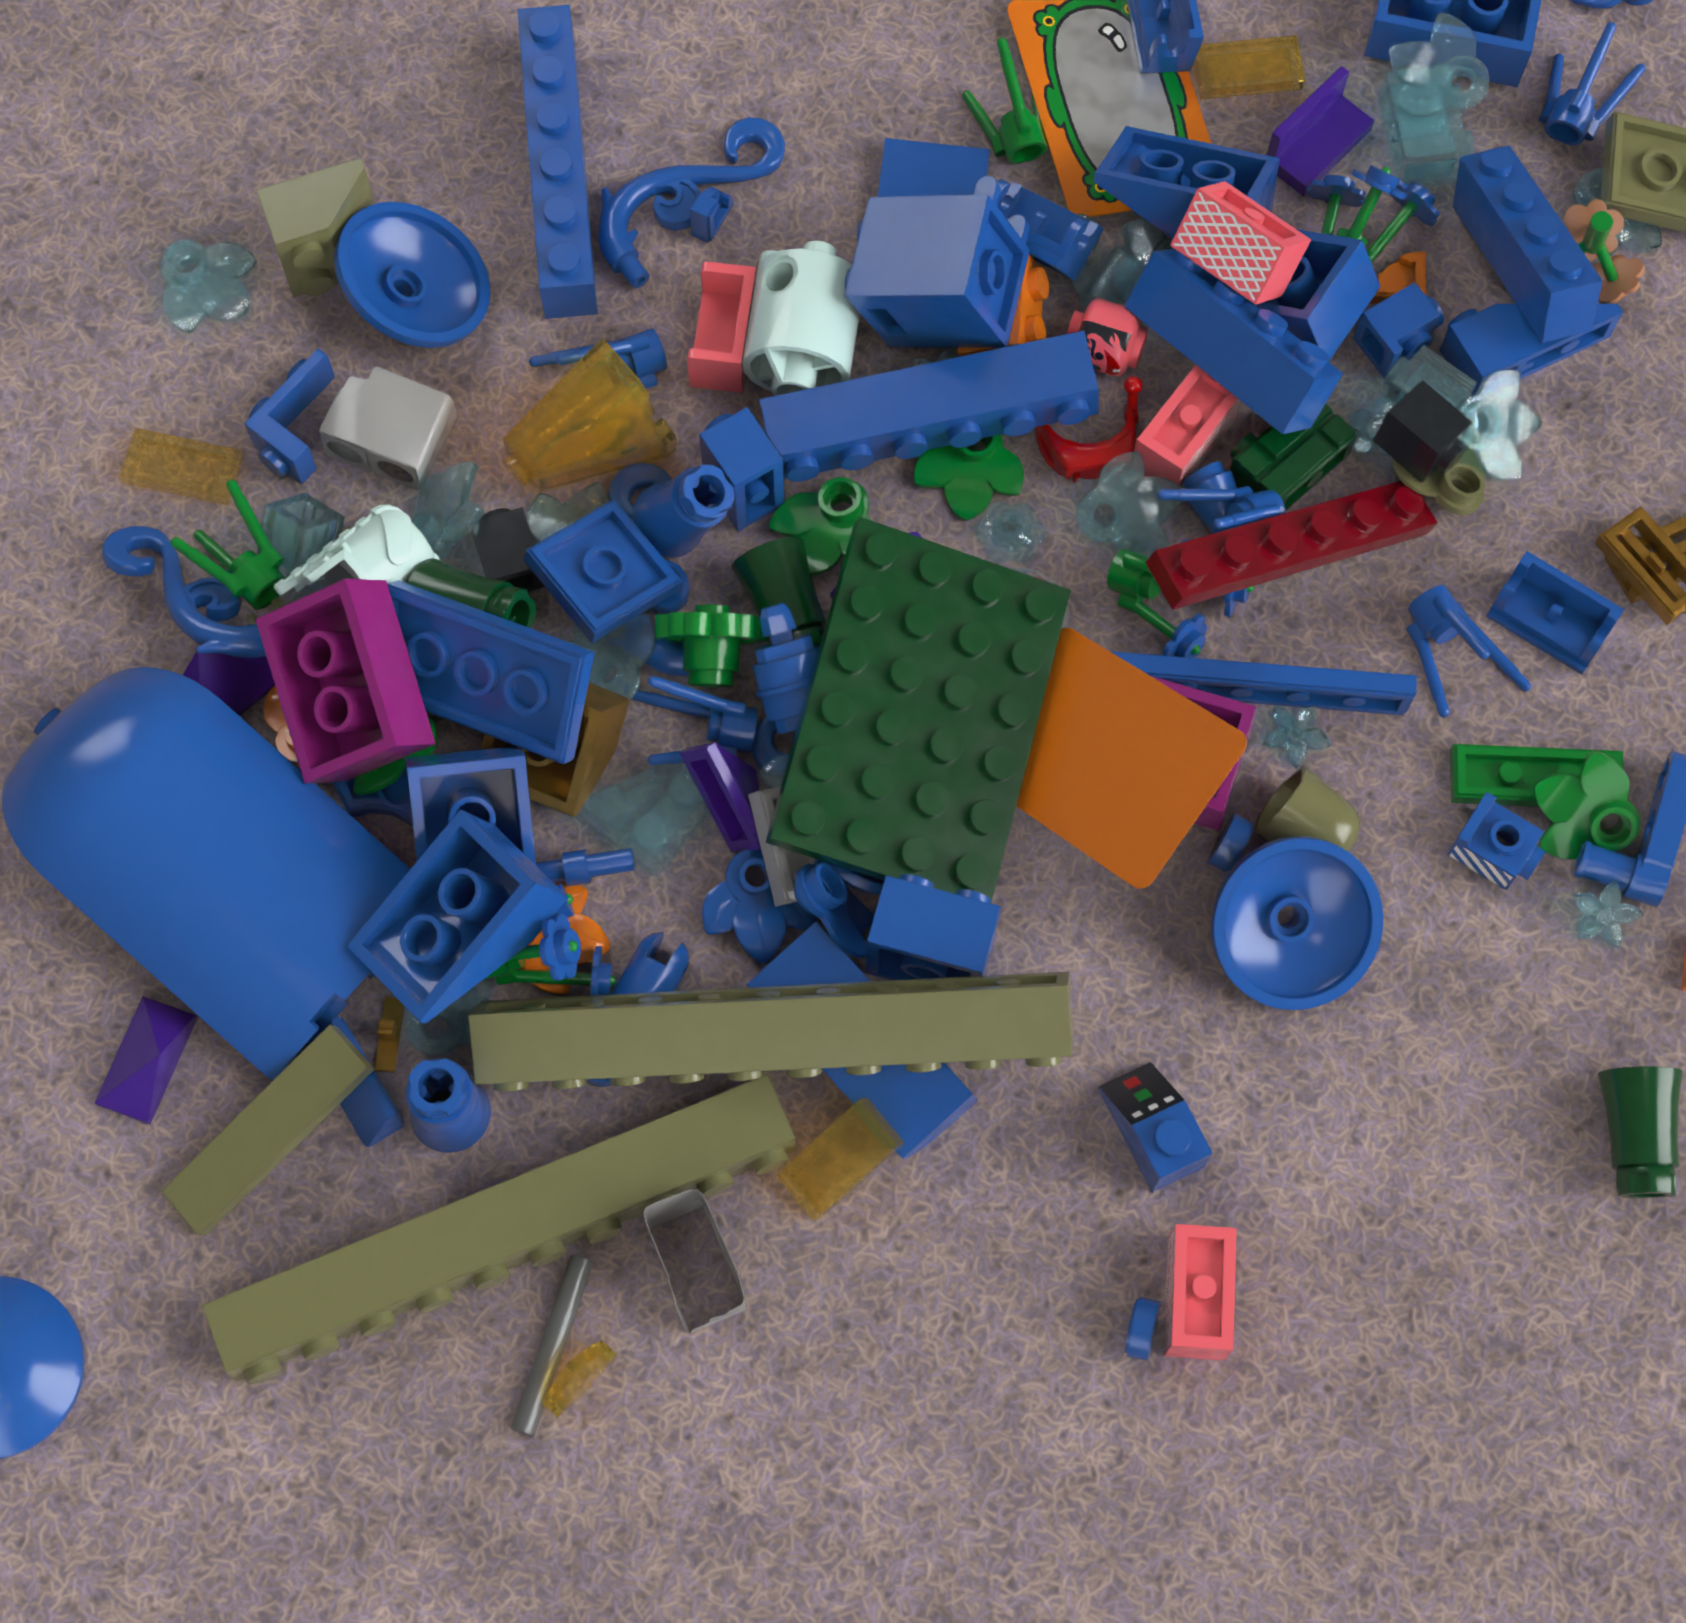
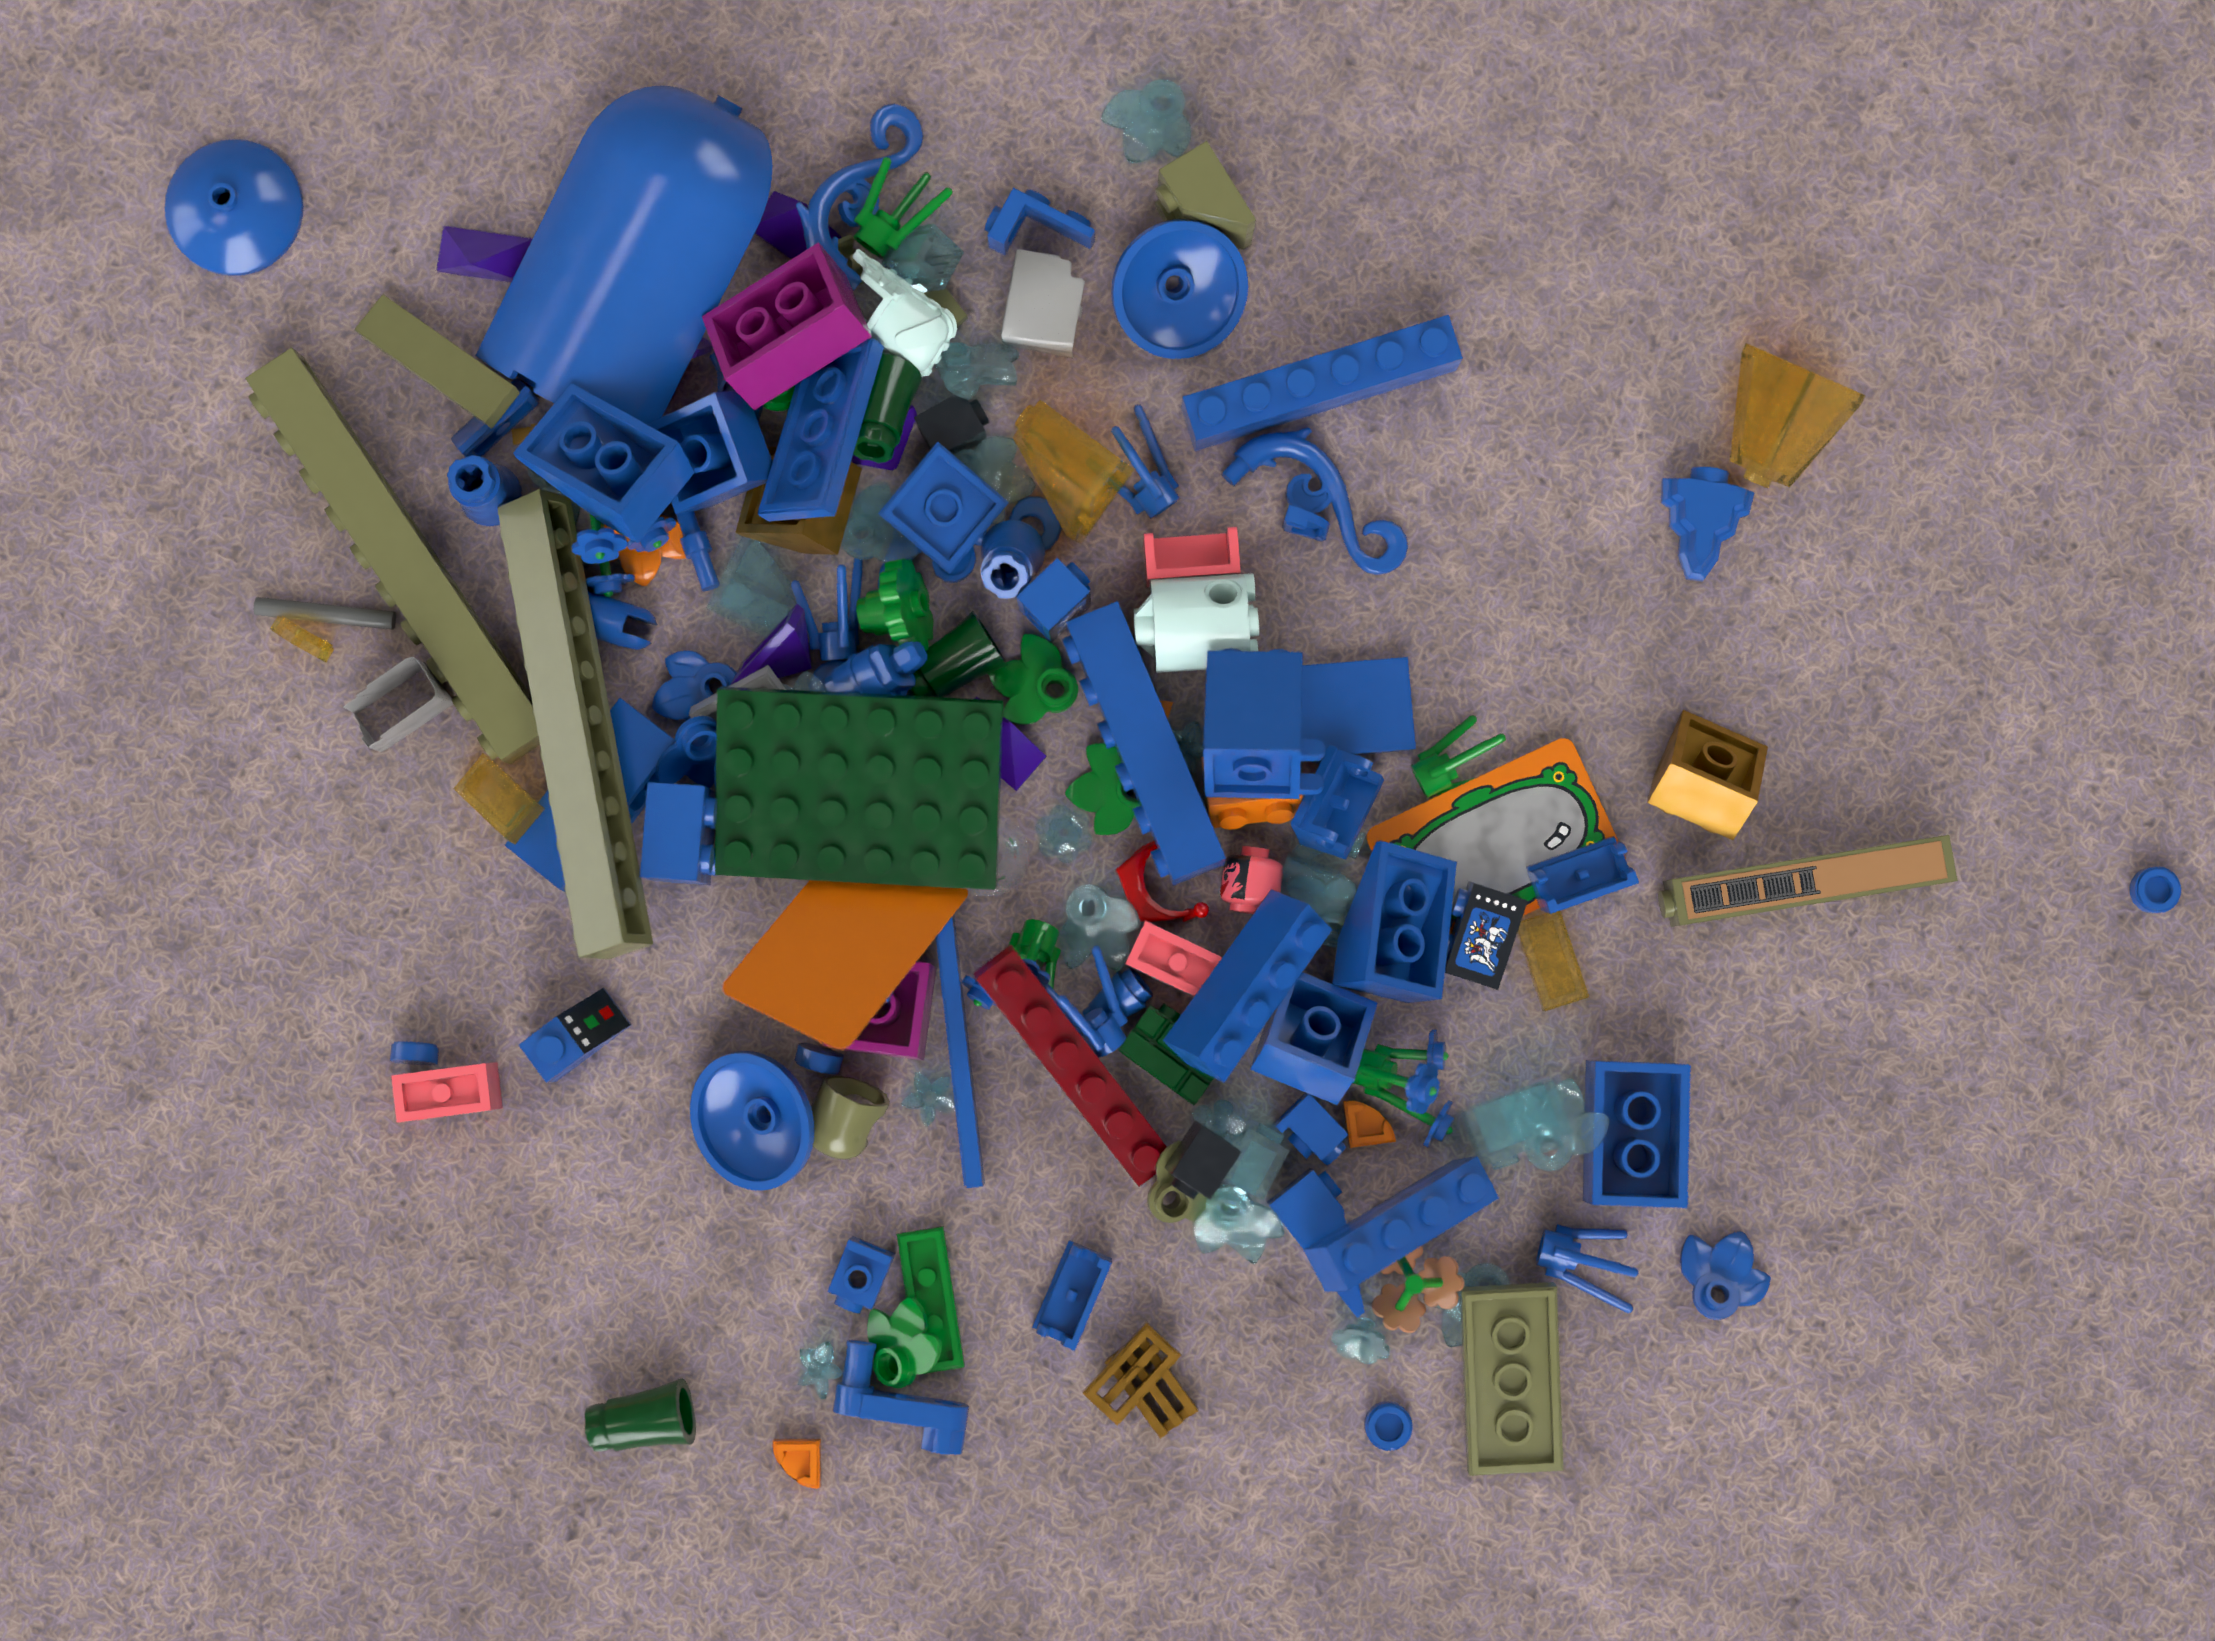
camera: 80 degrees right, 15 degrees up
clear yellow tile [119,428,244,505] -> none
coral panel [1170,181,1311,305] -> none
dark purple panel [1266,66,1374,197] -> none
blue plant [1406,585,1531,718] -> none
none -> clear light blue plant [1331,1317,1390,1364]
none -> black brick [1445,881,1528,990]

